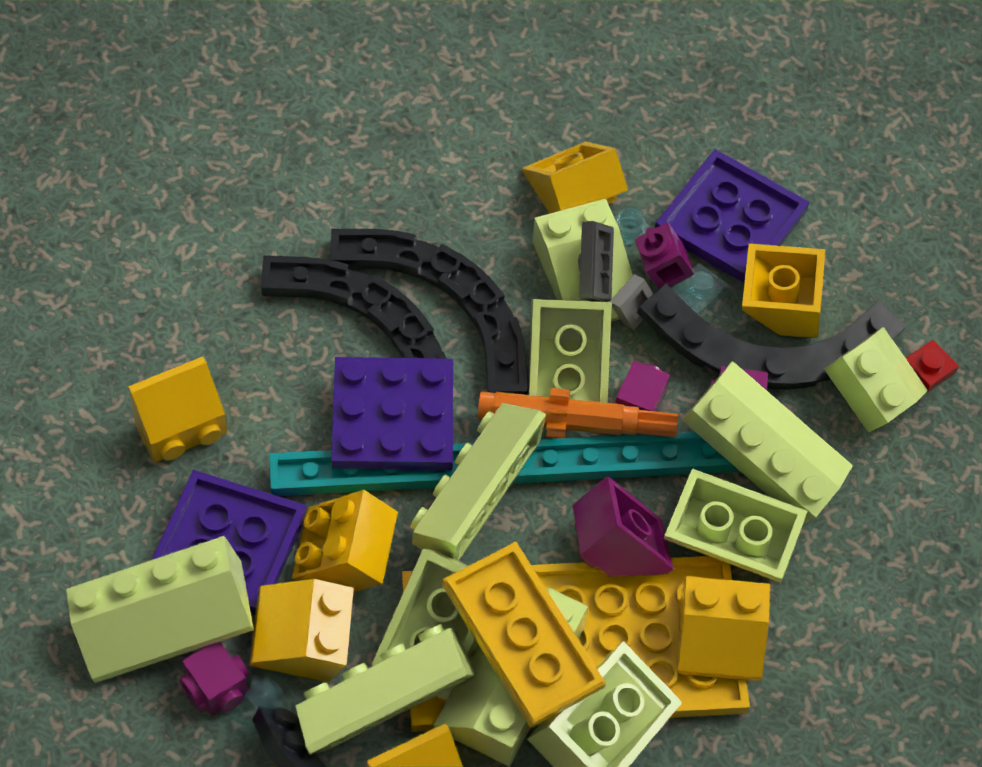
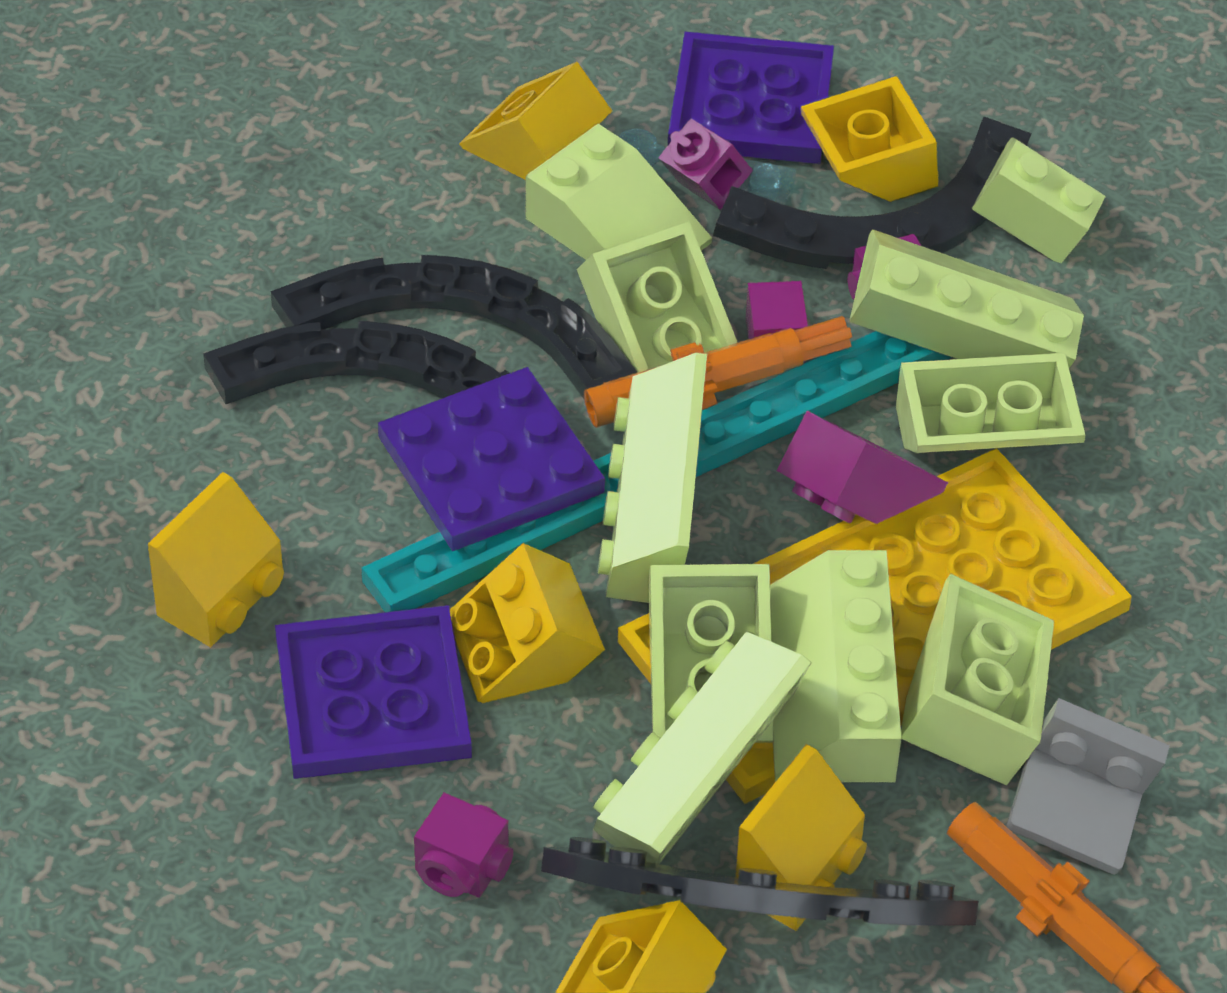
camera: 25 degrees left, 10 degrees down
yellowish green slope [66,536,254,683] -> none
clear light blue plate [245,674,285,710] -> none
yellow slope [250,579,354,682] -> none
yellow tile [442,542,606,728] -> none
dark grey plate [578,221,614,302] -> none
light grey plate [610,274,654,330] -> none
yellow slope [677,576,770,682] -> none
red plate [906,340,959,392] -> none

